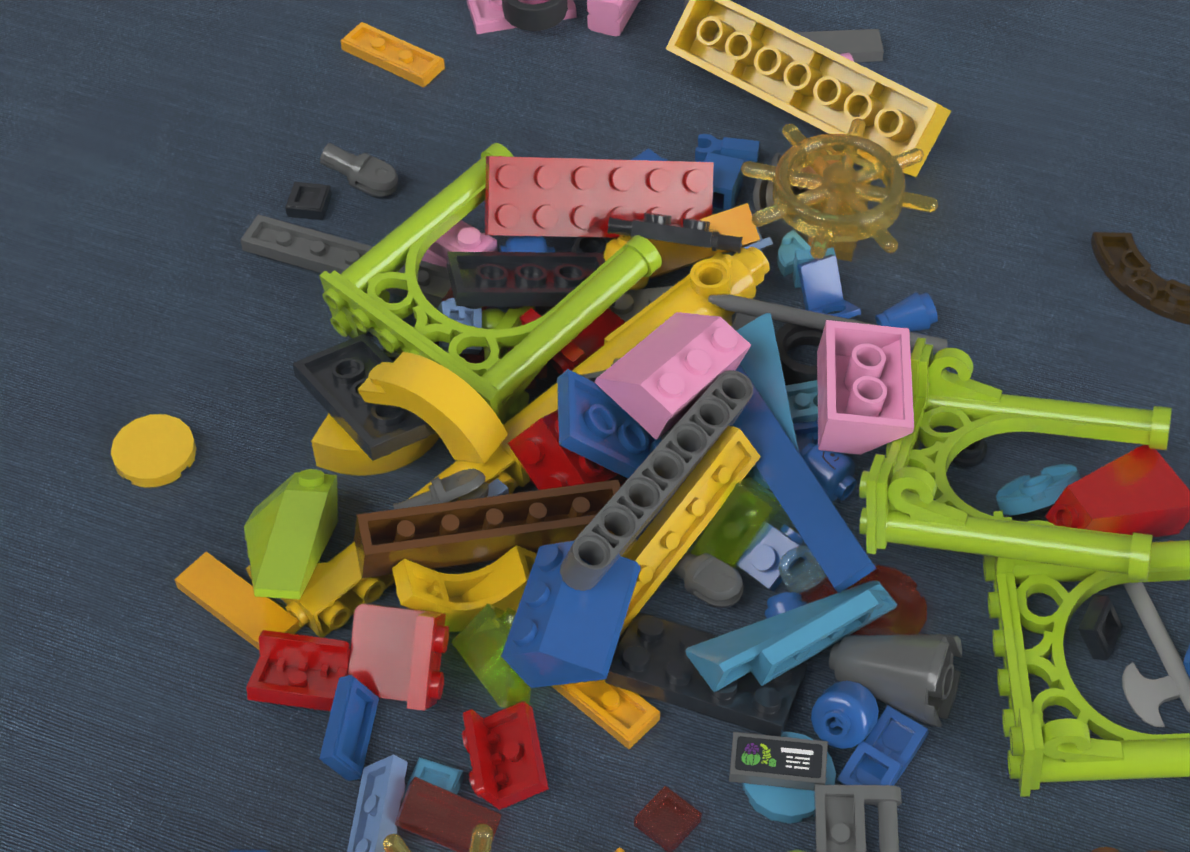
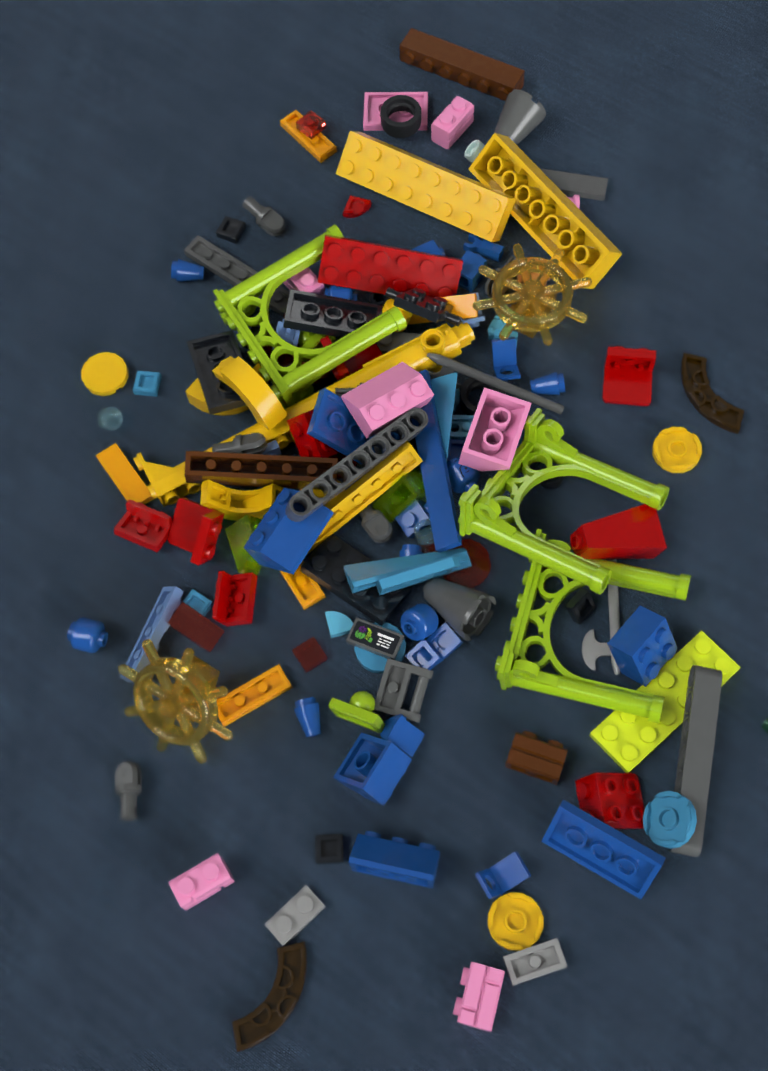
camera: 20 degrees right, 15 degrees up
lime wedge [244,469,338,599] -> none
blue tile [319,675,379,781] -> none
dark azure tile [996,464,1081,515] -> none
none -> clear light blue tile [97,407,123,431]
none -> dark azure tile [133,370,162,397]
none -> blue cone [171,259,204,282]
none -> clear red plate [296,110,327,140]
none -> medium azure tile [325,611,353,638]
none -> yellow brick [336,131,516,242]
none -> red tile [343,195,371,218]
none -> light aqua tile [464,140,485,163]
none -> red bracket [602,346,657,406]
none -> yellow tile [652,427,702,473]

